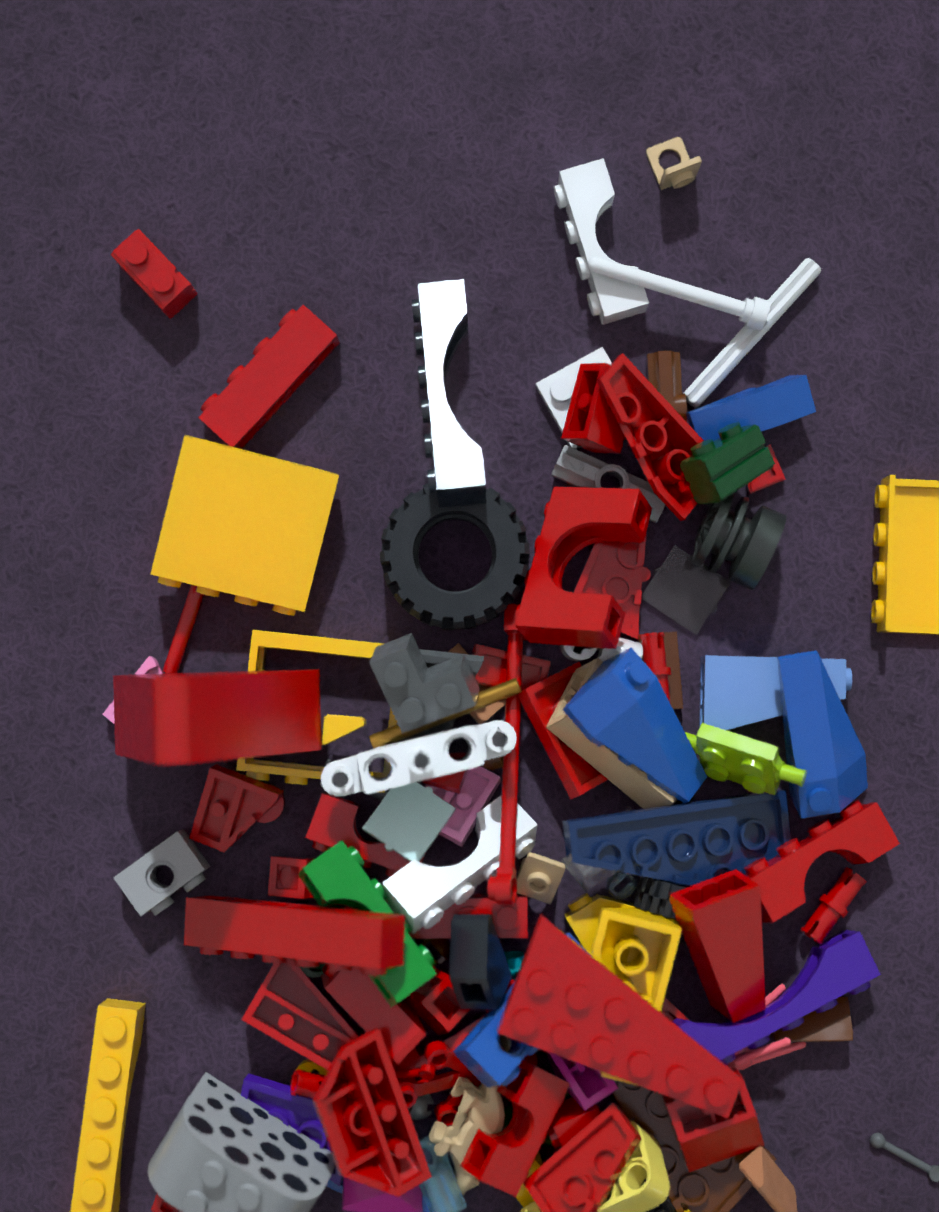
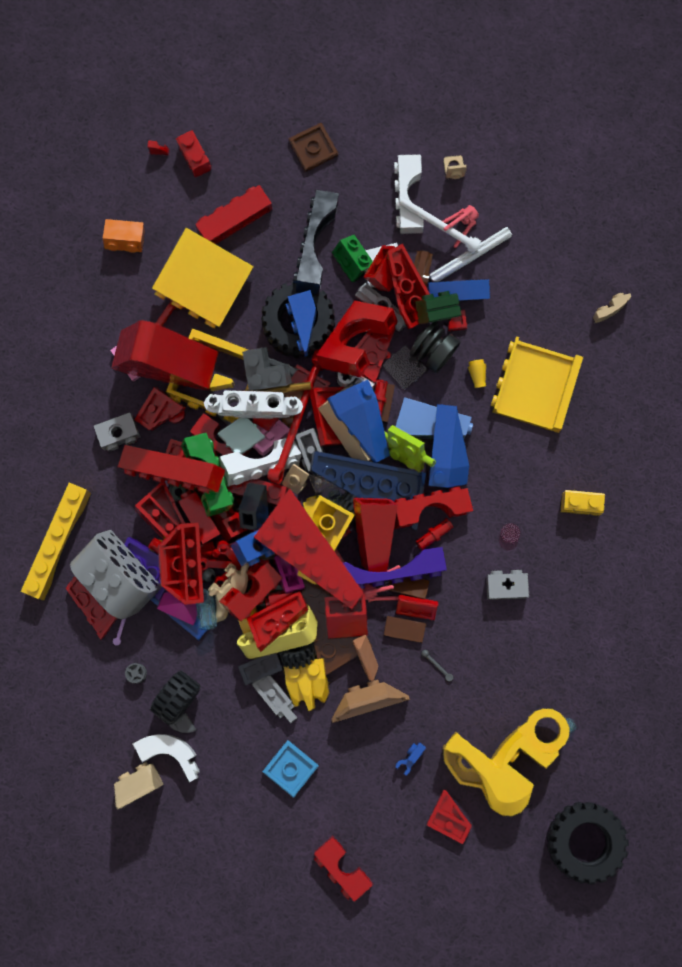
camera: 15 degrees right, 5 degrees down
none -> orange brick [103,219,145,253]
none -> red tile [148,140,169,155]
none -> blue slope [286,290,316,356]
none -> reddish brown tile [288,122,339,172]
none -> light grey brick [295,428,325,473]
none -> green bracket [331,235,373,283]
none -> reddish brown tile [383,616,426,643]
none -> red plate [396,595,438,620]
none -> coral plant [442,205,479,248]
none -> yellow cone [467,359,486,388]

